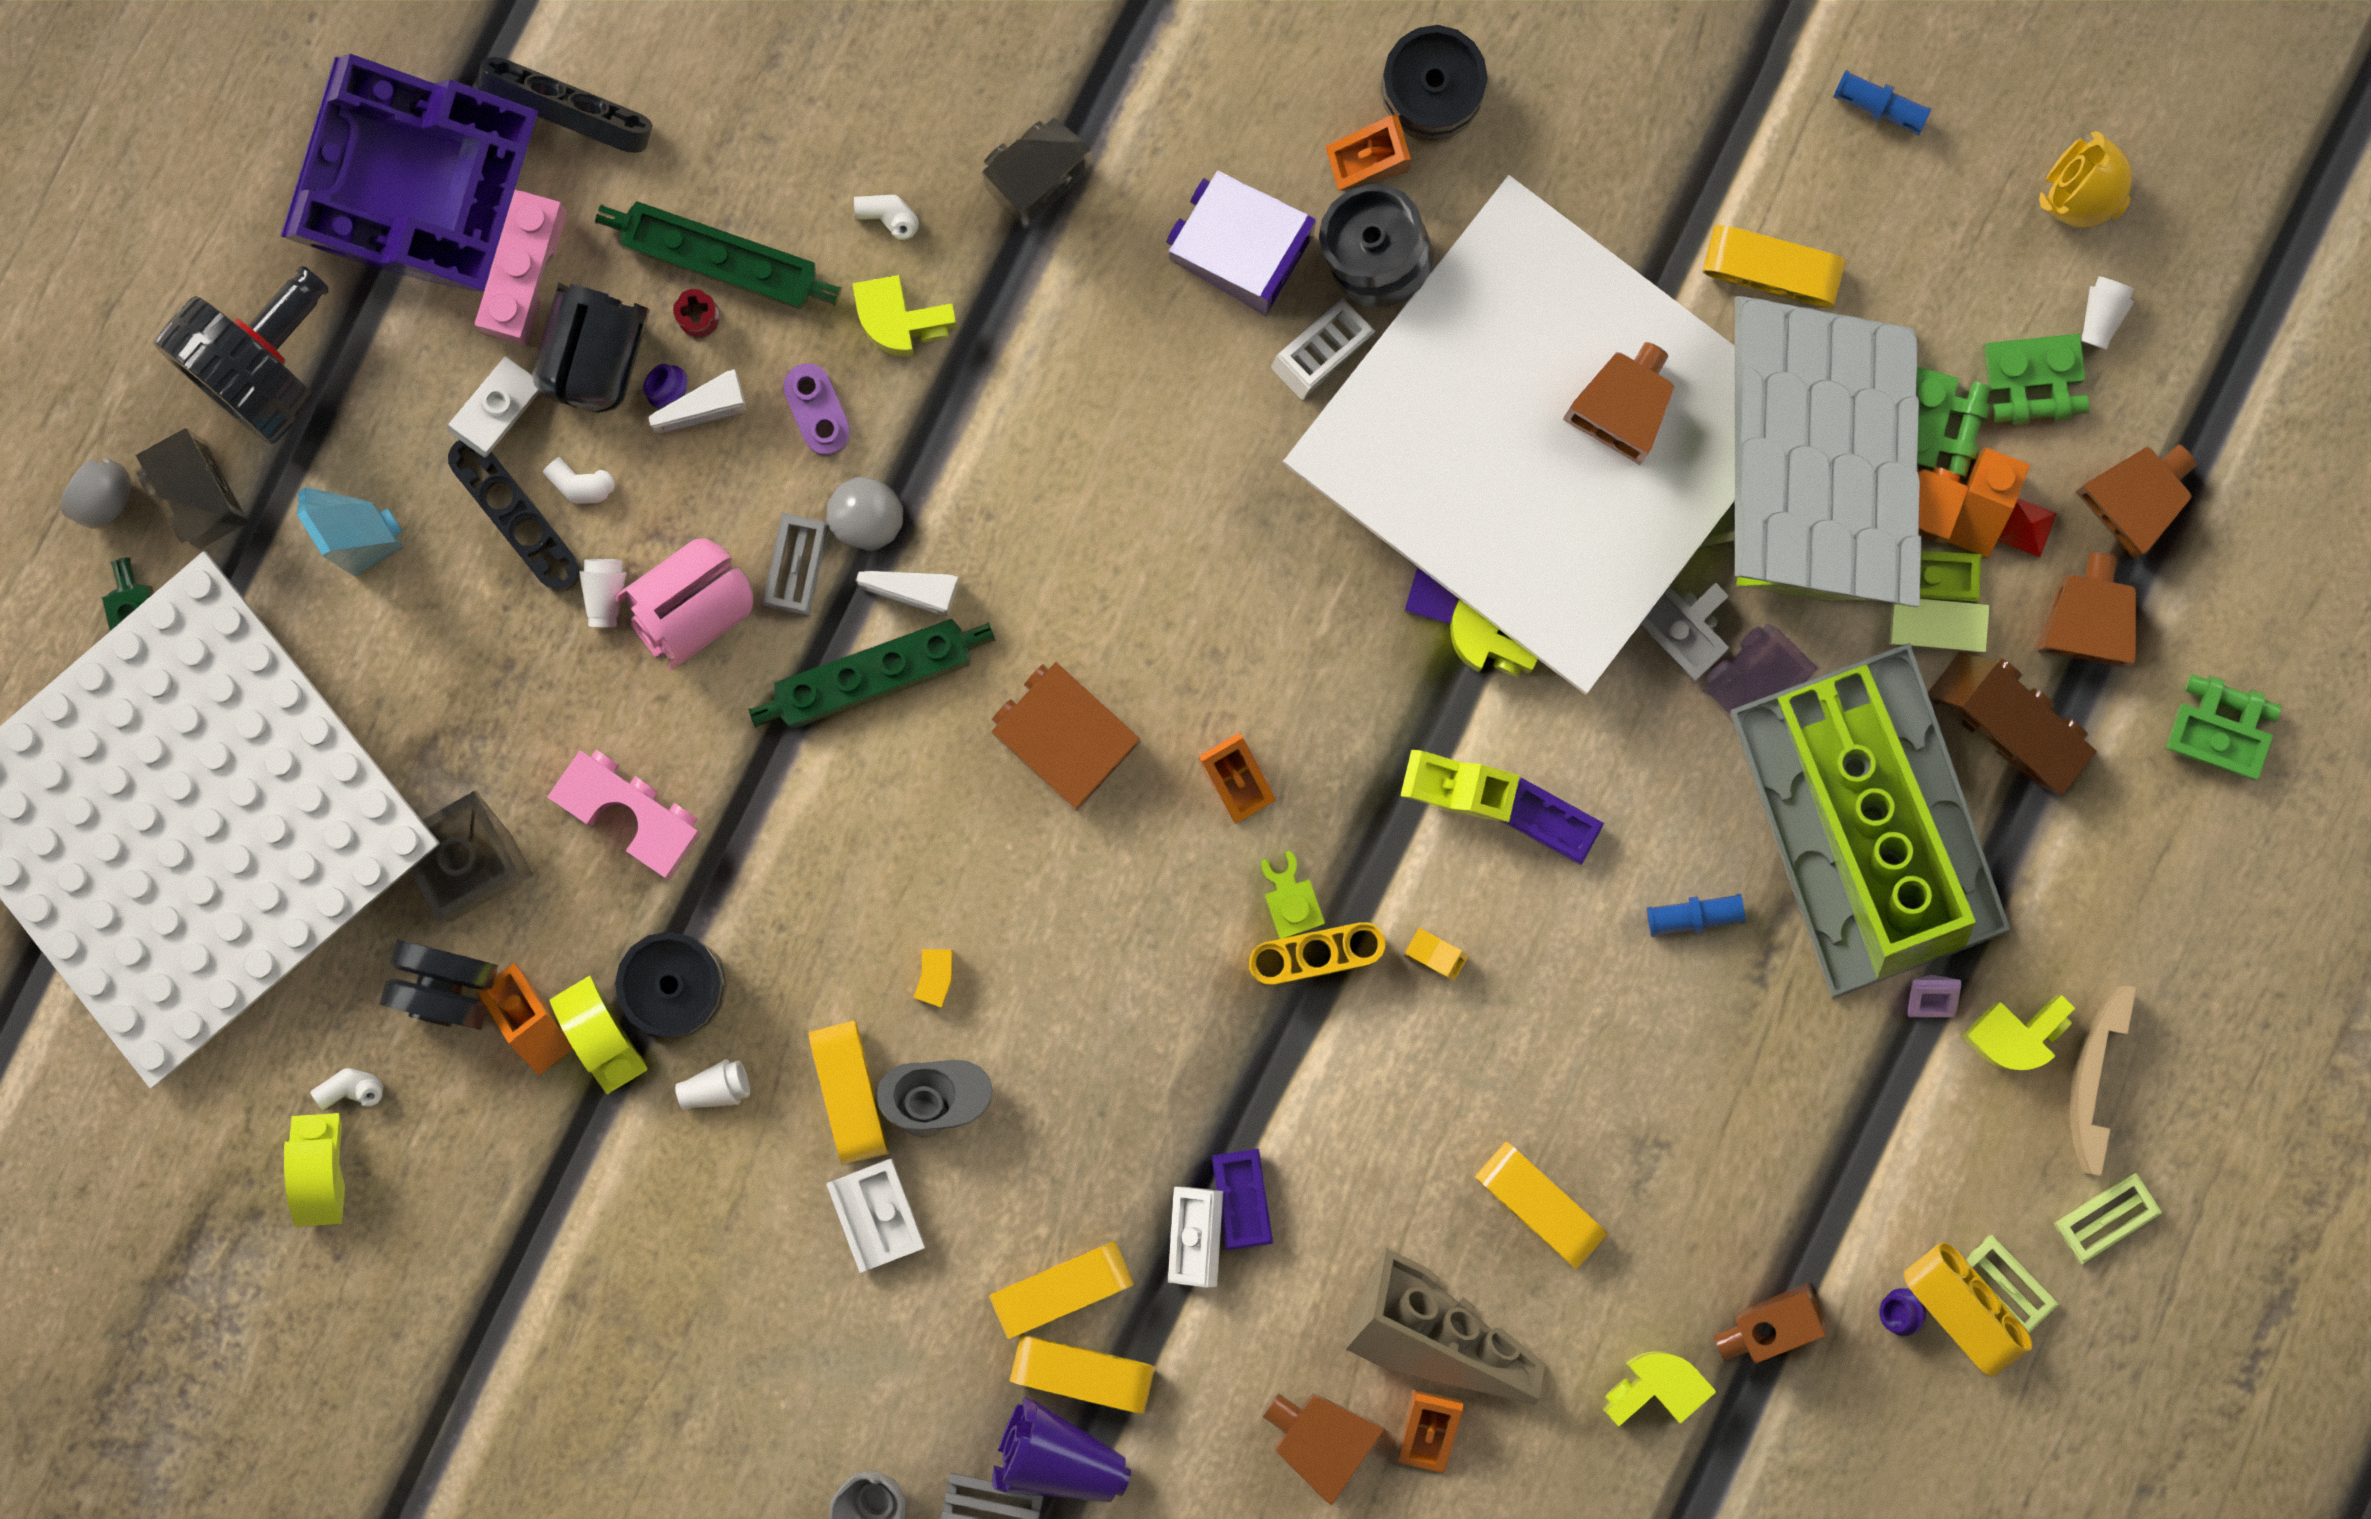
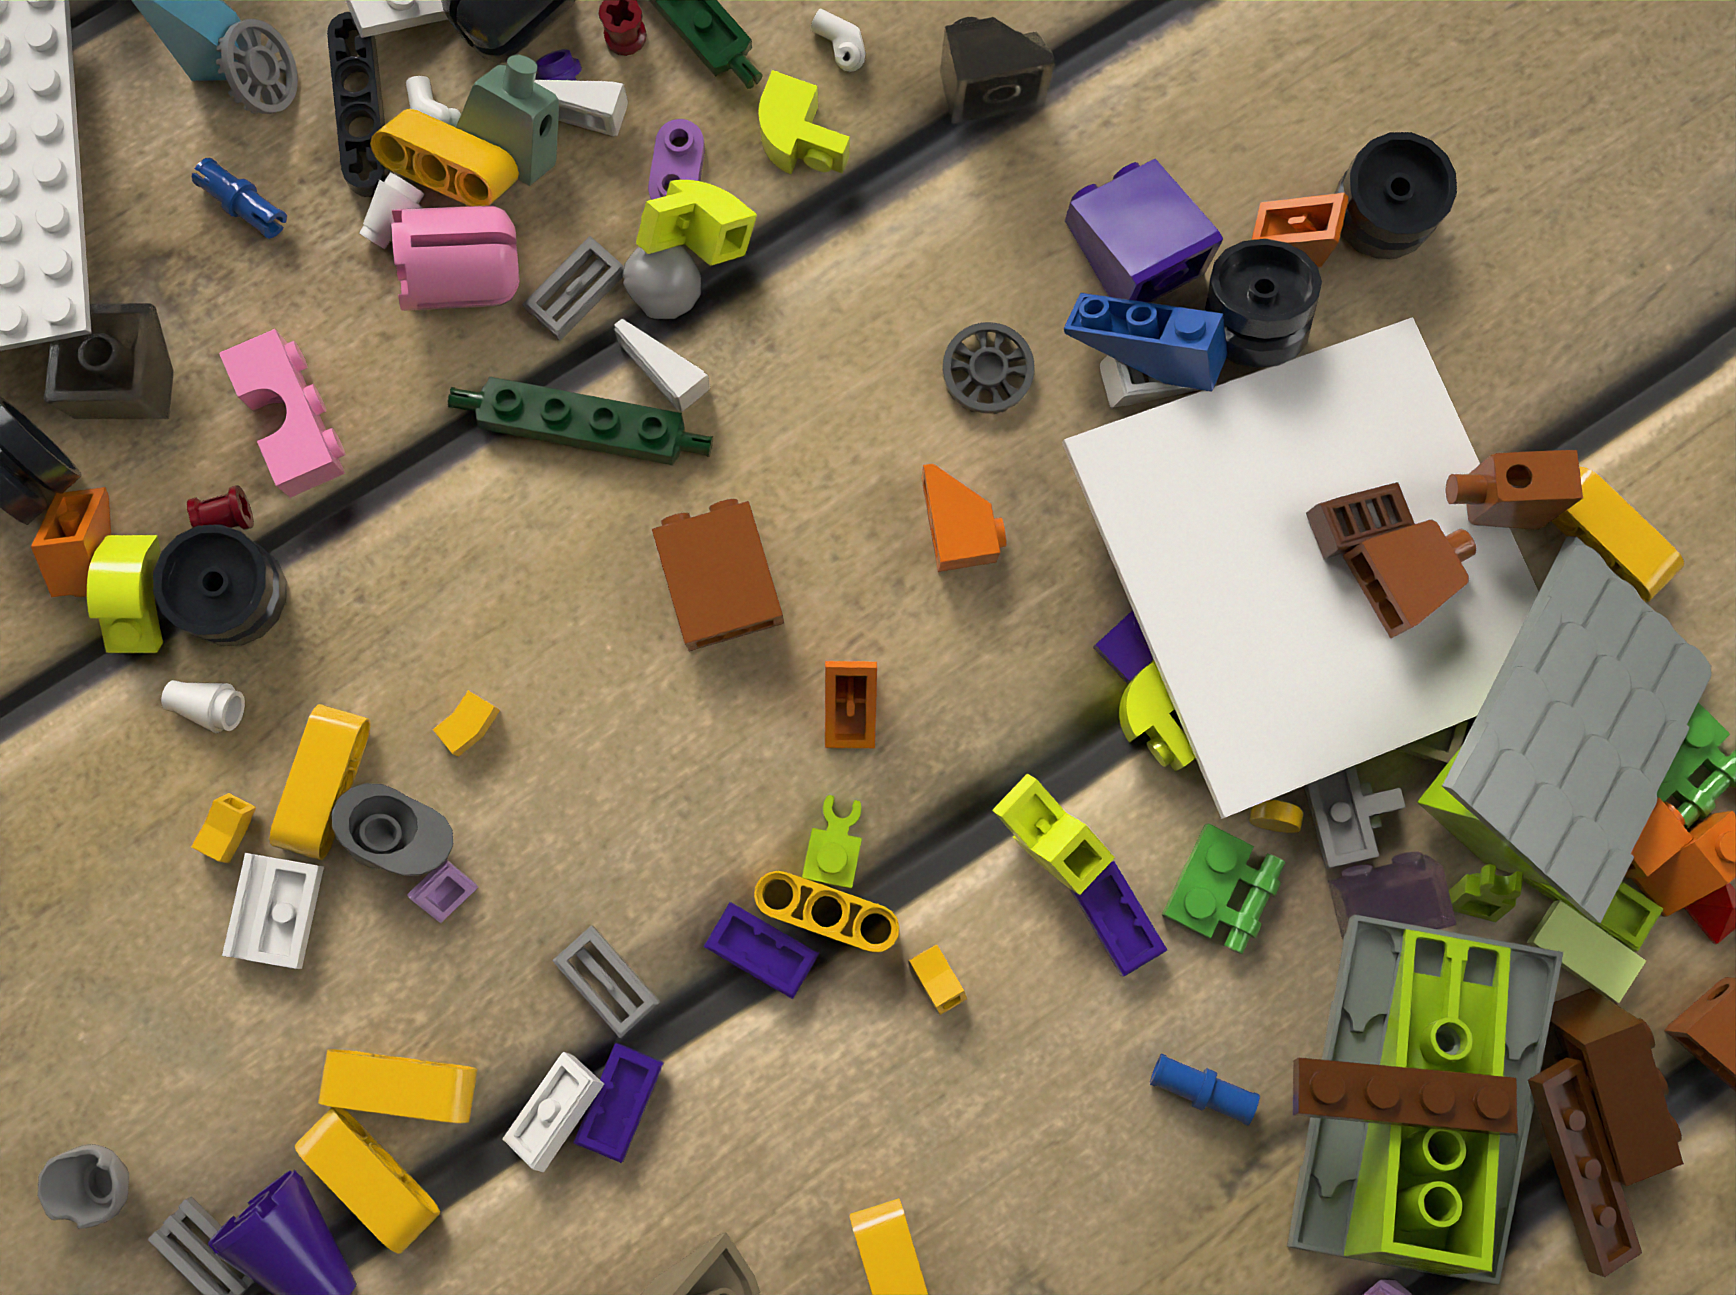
camera: 25 degrees right, 5 degrees down
none -> dark red bush [187,485,254,530]
none -> blue pin [191,158,287,239]
none -> yellow piece [191,793,256,863]
none -> light grey wheel [216,19,298,114]
none -> yellow beam [370,109,519,206]
none -> lavender slope [407,860,478,923]
none -> sand green torso [456,55,559,186]
none -> light grey tile [552,925,661,1038]
none -> neon yellow brick [636,180,757,266]
none -> dark purple plate [704,902,819,999]
none -> orange slope [921,464,1007,572]
none -> dark grey wheel [942,322,1035,414]
none -> blue slope [1063,293,1228,392]
none -> bright green plate [1162,823,1286,954]
none -> yellow tile [1249,800,1303,833]
none -> reddish brown plate [1293,1057,1518,1136]
none -> reddish brown slope [1306,482,1415,559]
none -> dark orange torso [1445,450,1583,530]
none -> lime plate [1446,864,1523,922]
none -> reddish brown plate [1528,1057,1642,1277]

